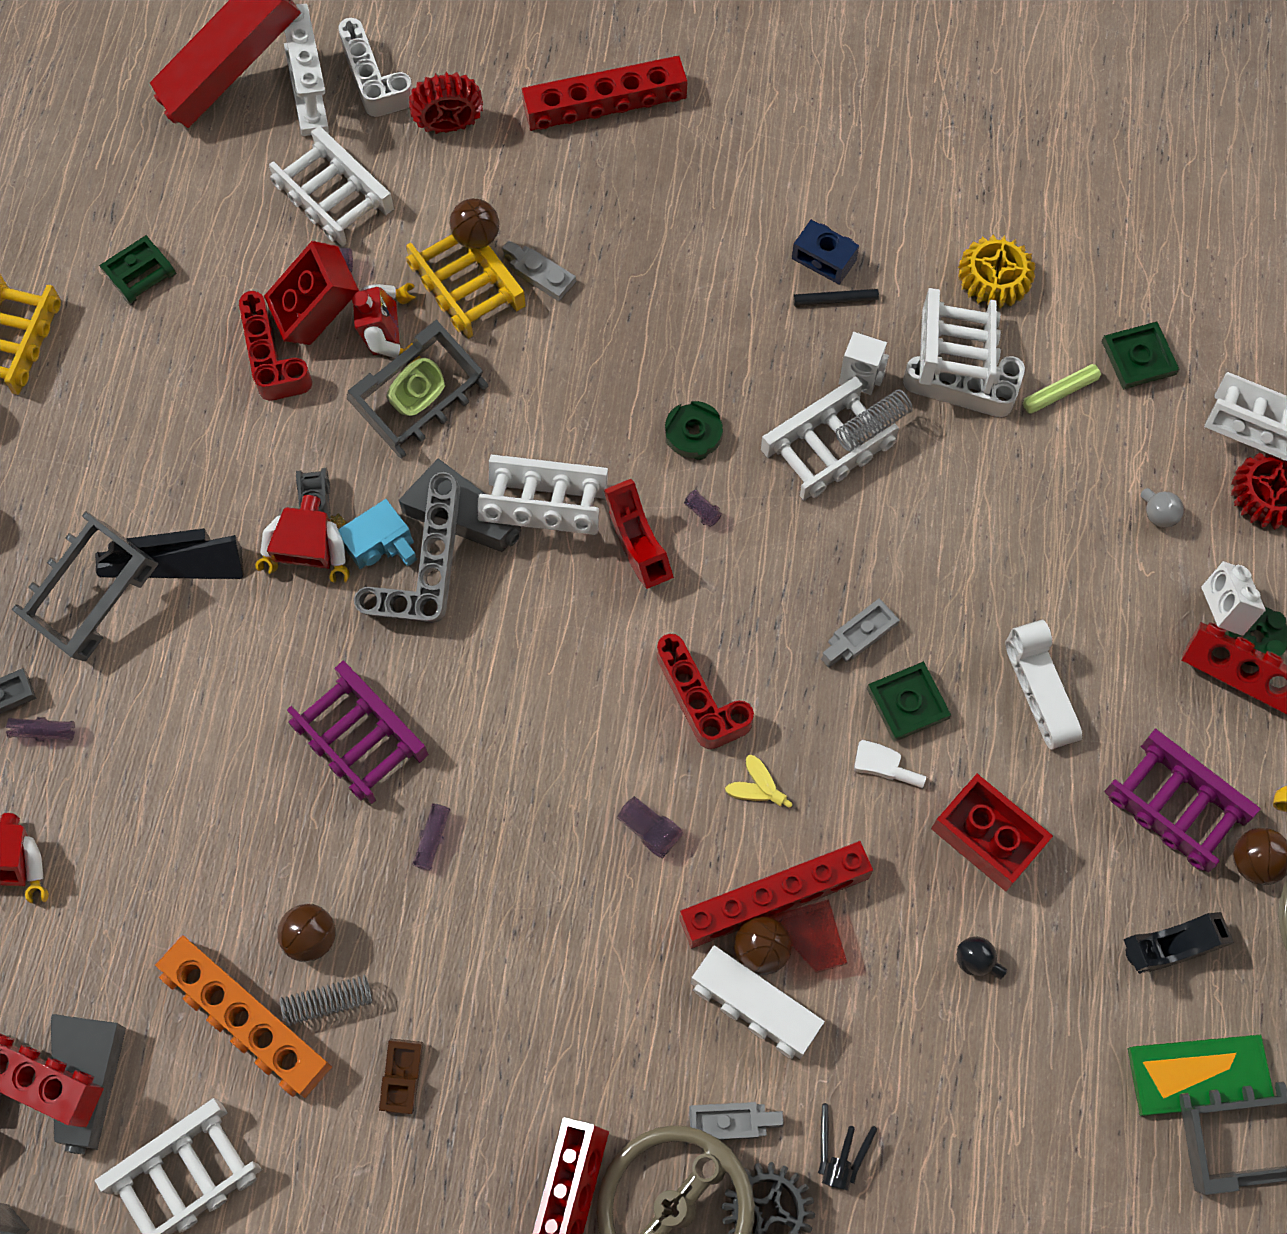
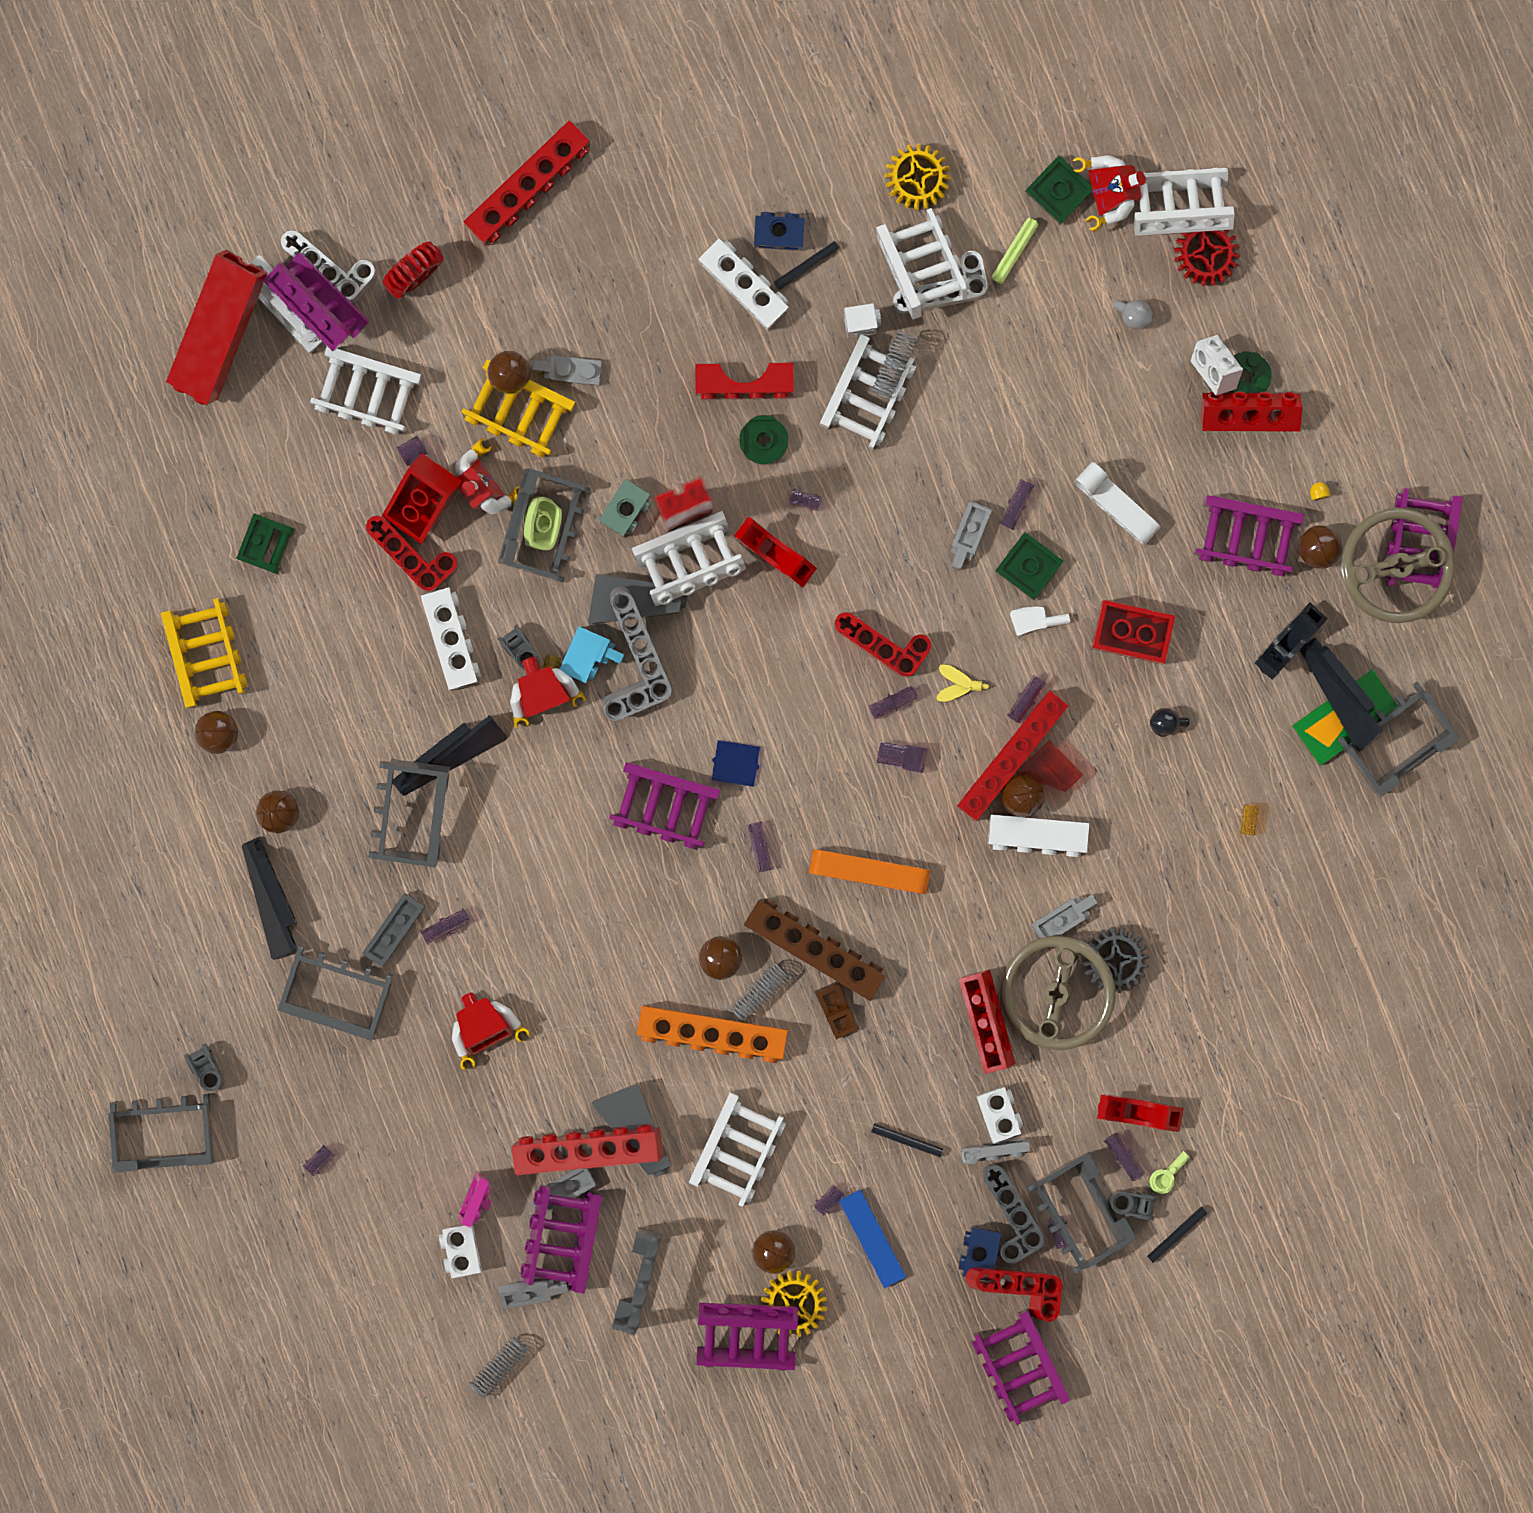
camera: 30 degrees left, 20 degrees up
black plant [818,1103,877,1191] -> none
none -> magenta fence [263,252,369,352]
none -> white brick [421,587,481,691]
none -> sand green brick [599,479,652,538]
none -> red brick [655,477,713,532]
none -> red arch [695,363,794,400]
none -> white brick [698,239,789,331]
none -> clear blue piece [711,740,760,787]
none -> reddish brown brick [744,898,885,1001]
none -> orange beam [808,849,931,894]
none -> clear purple axle [869,686,917,720]
none -> clear purple pin [999,479,1034,530]
none -> clear purple pin [1006,675,1046,724]
none -> torso [1073,155,1146,232]
none -> clear yellow pin [1240,804,1260,835]
none -> black wedge [1300,638,1383,752]

